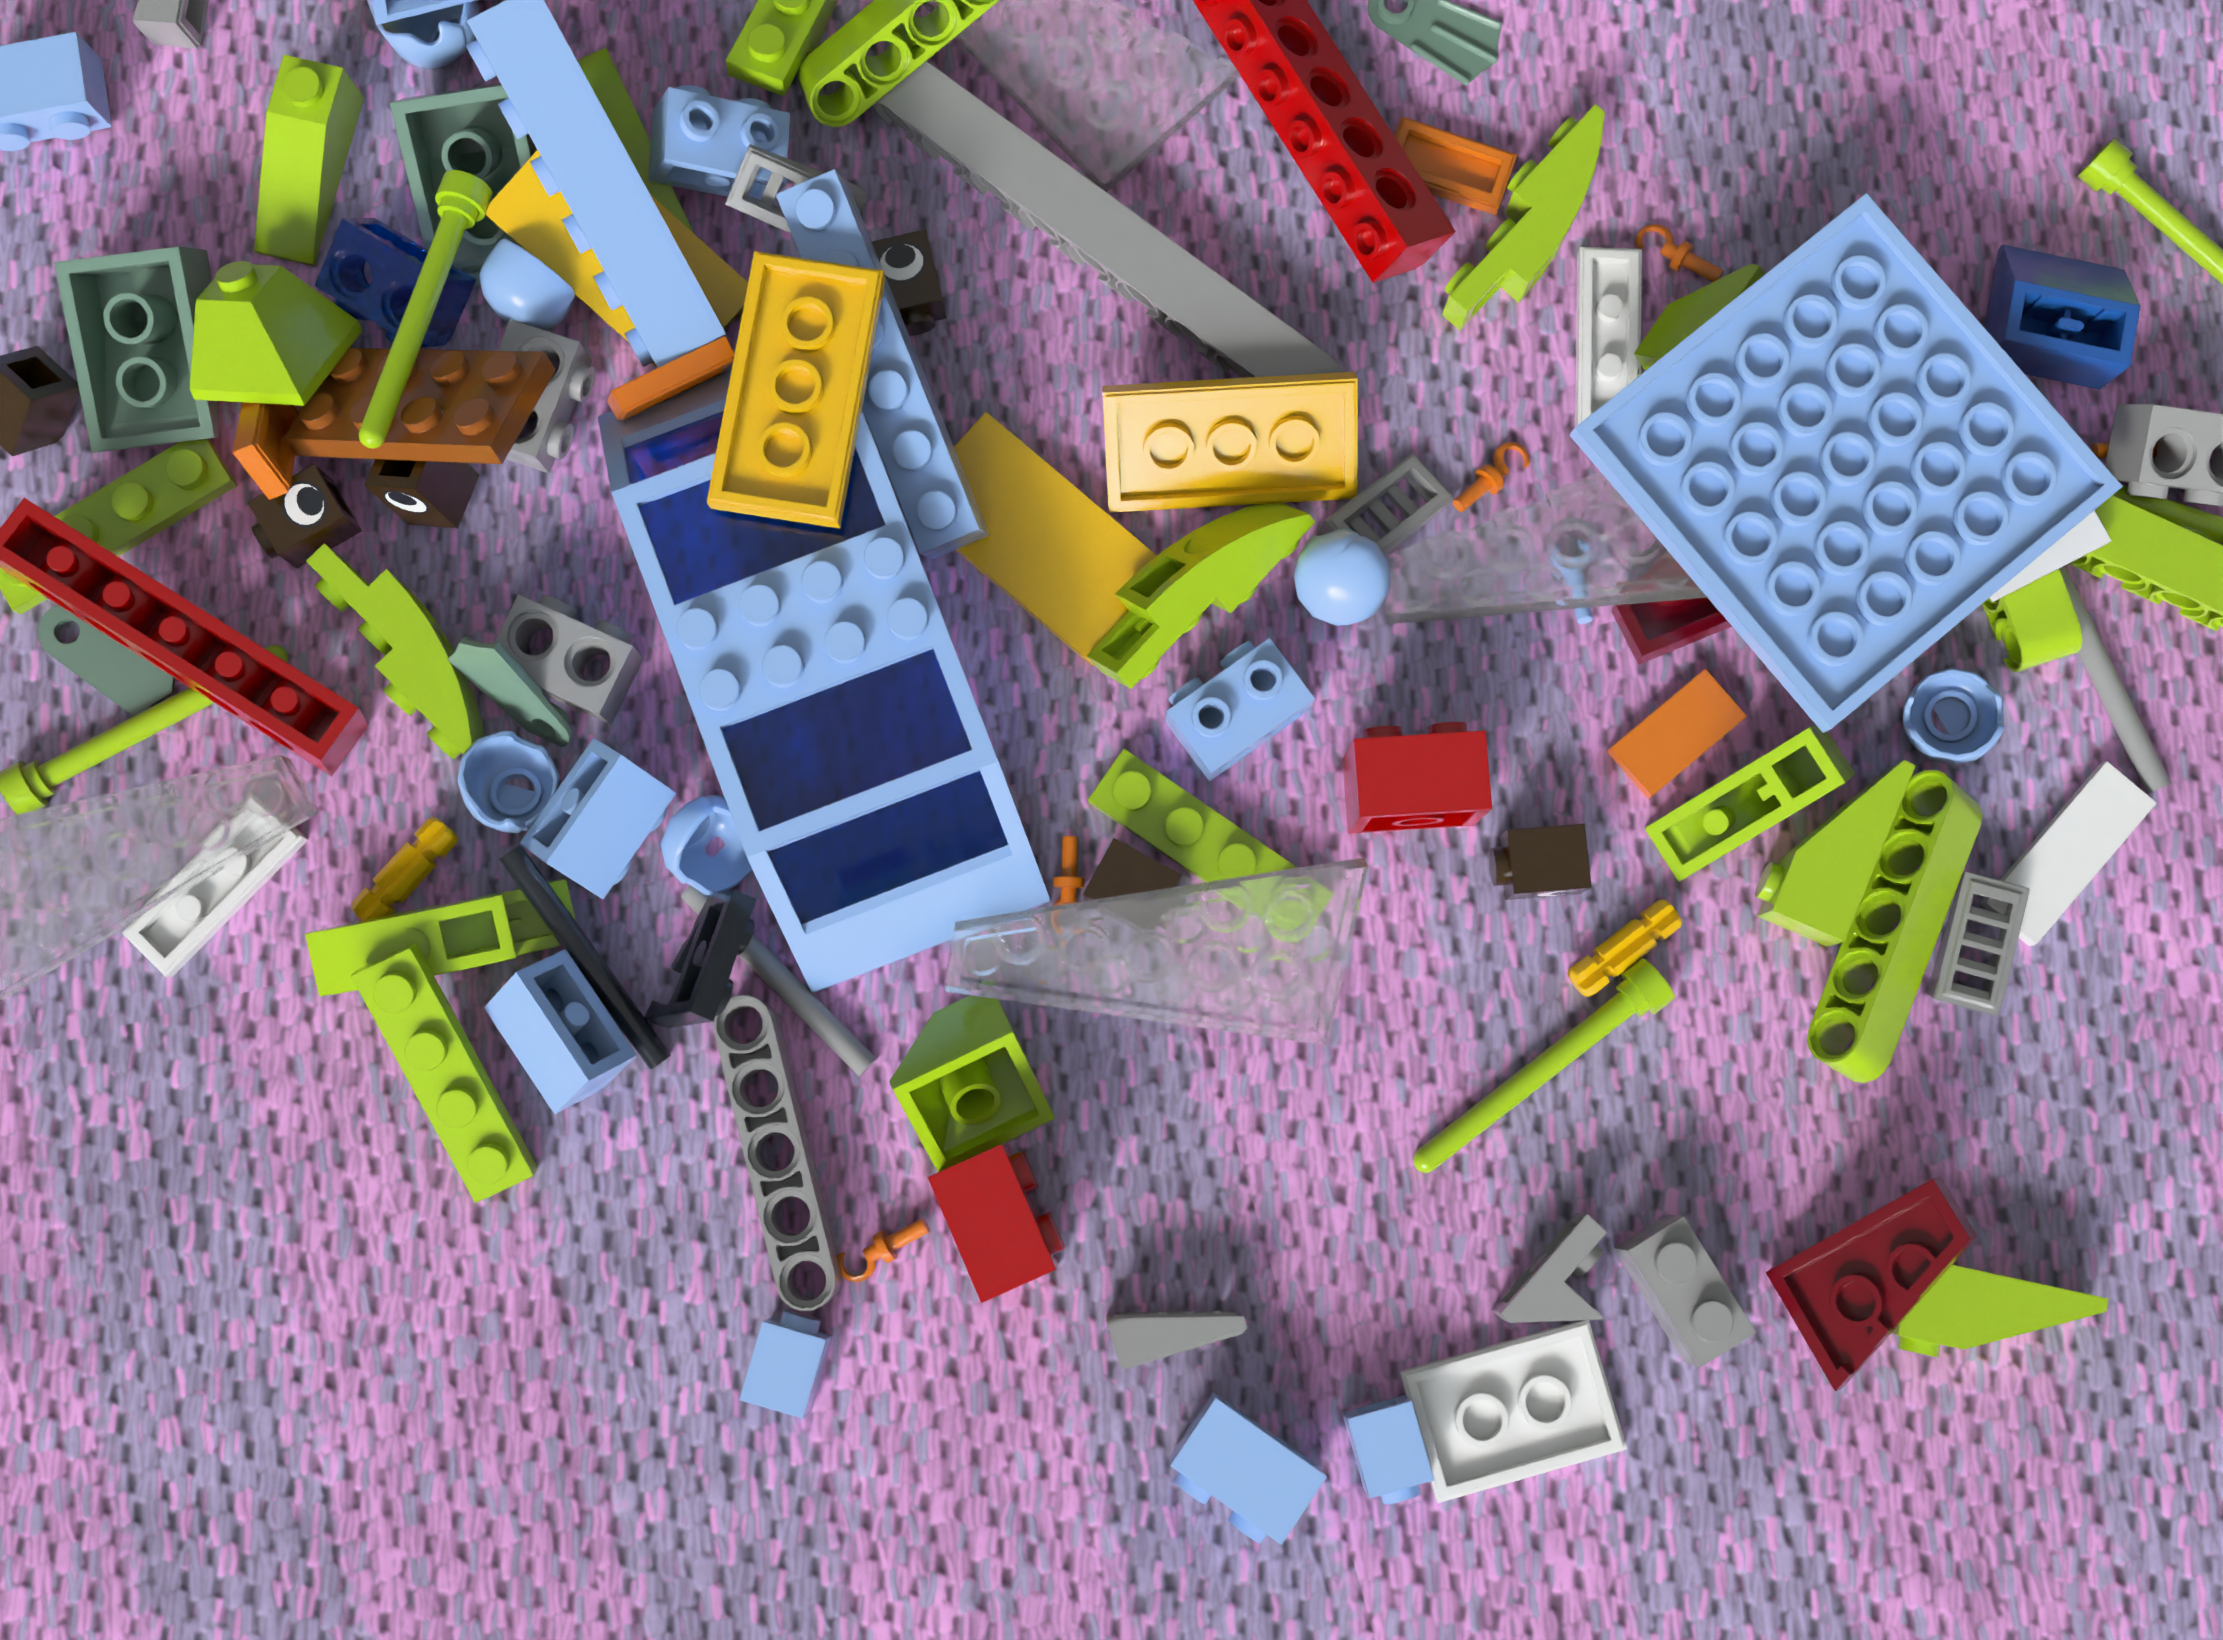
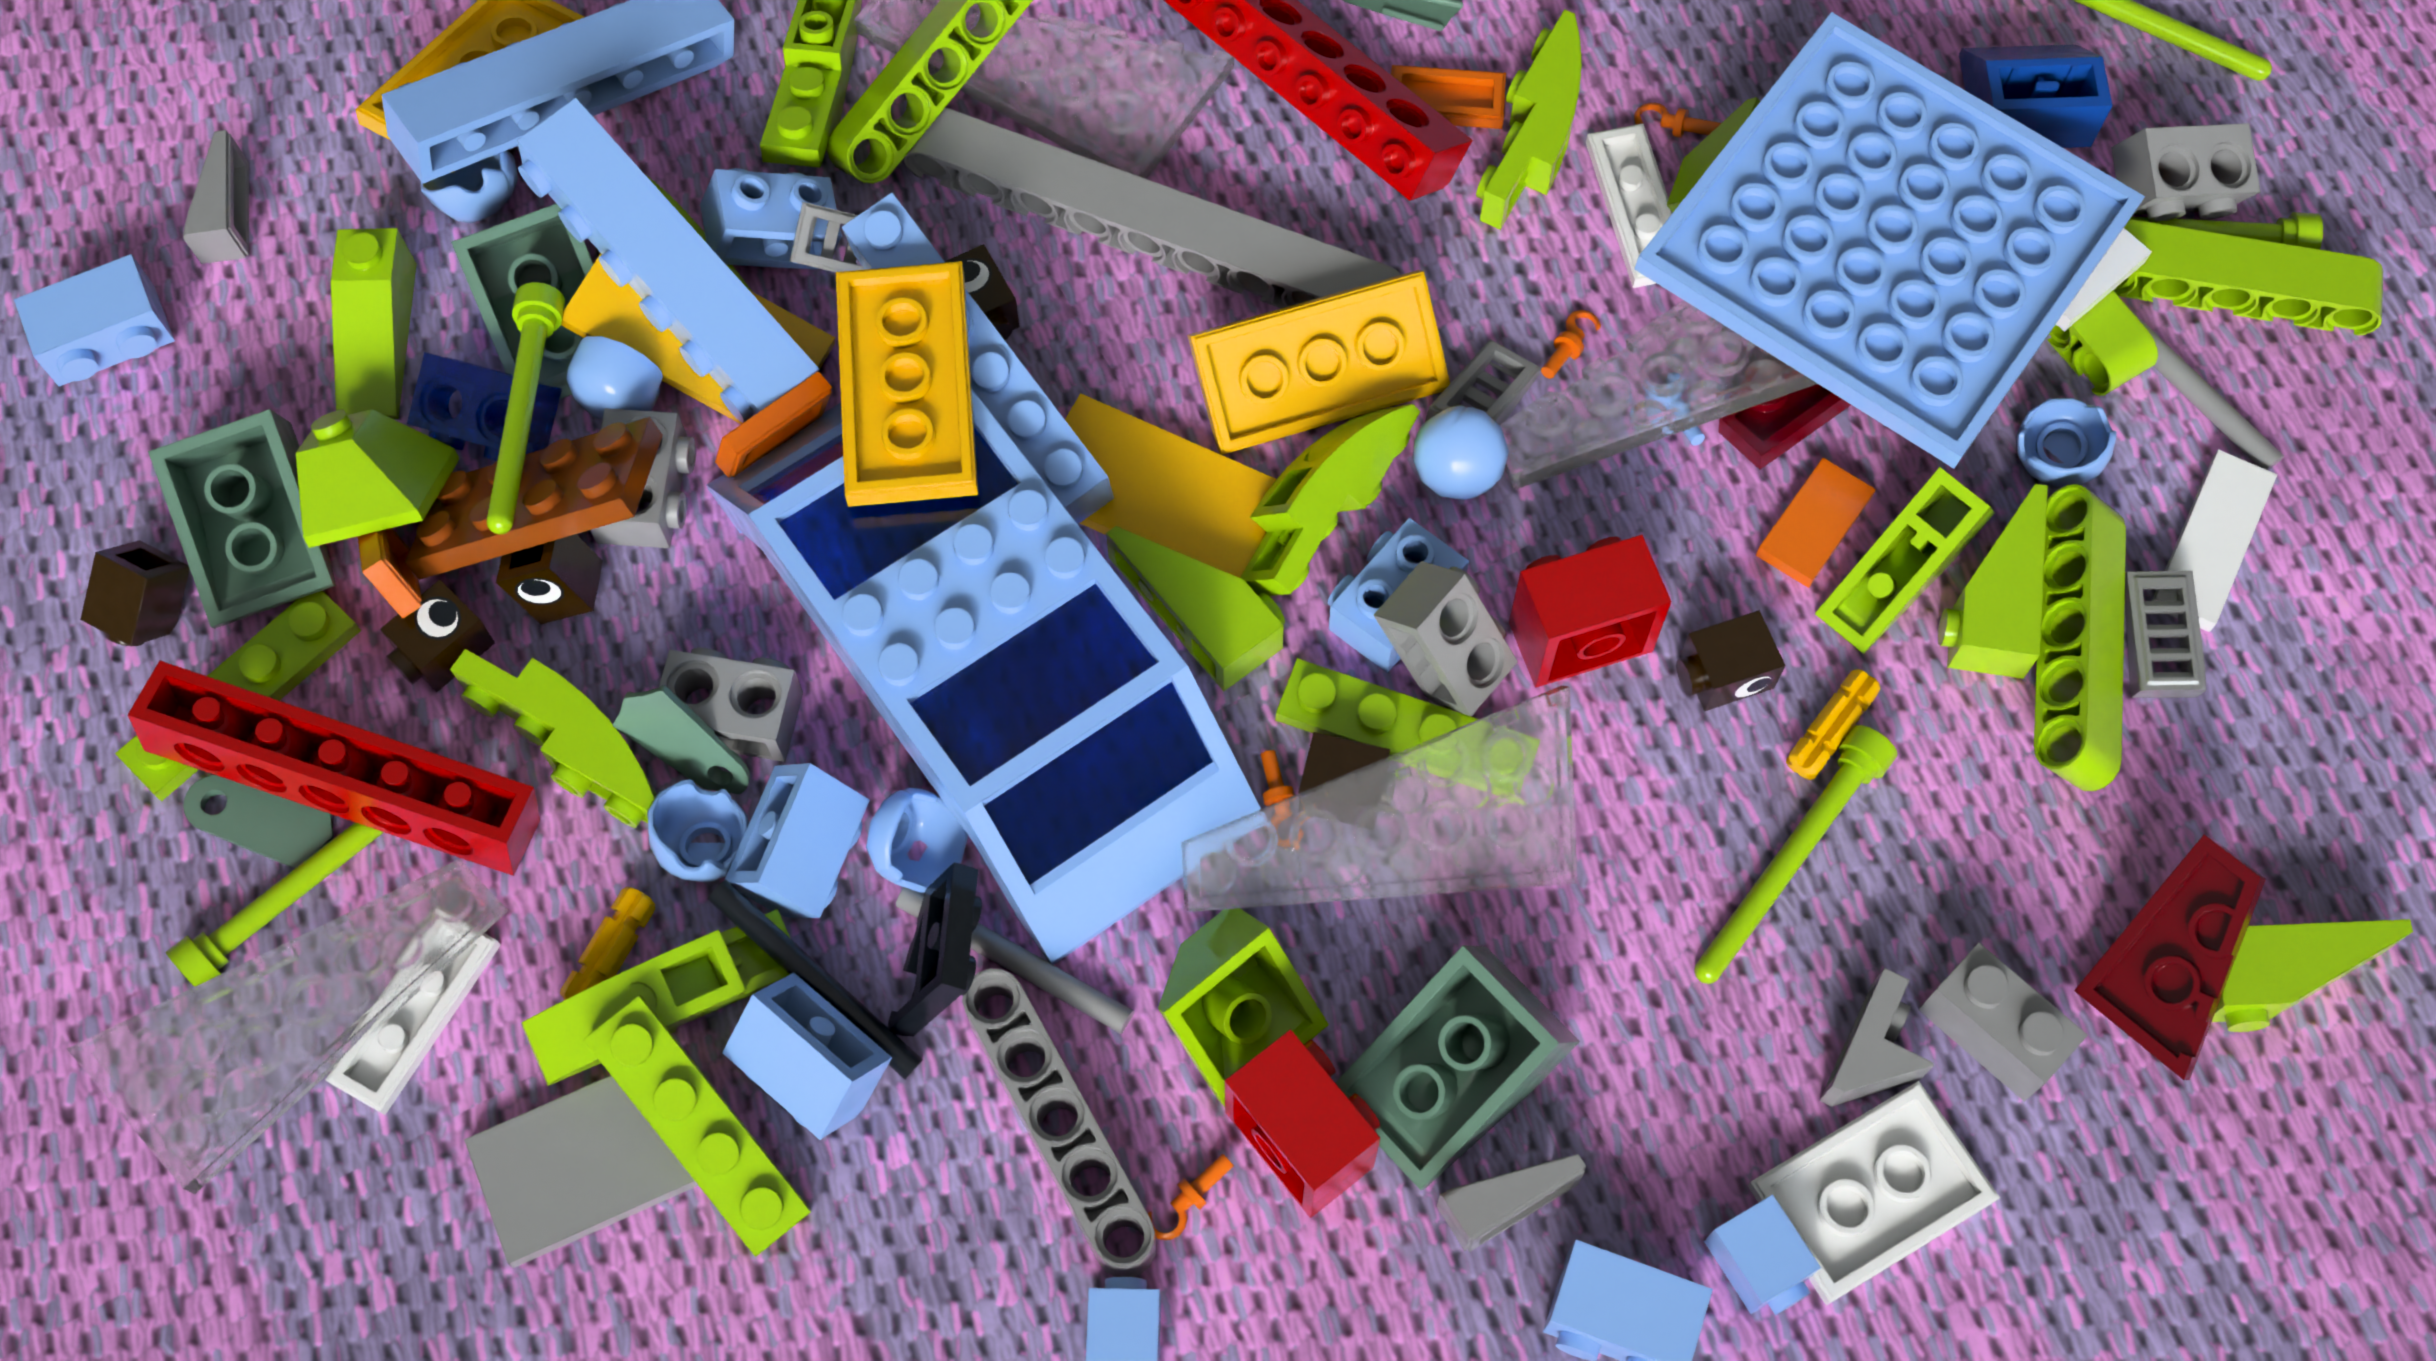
camera: 15 degrees left, 15 degrees down
none -> light grey tile [464,1075,699,1268]
none -> lime slope [1106,526,1285,691]
none -> sand green slope [1336,945,1580,1190]
none -> light grey brick [1373,561,1518,716]

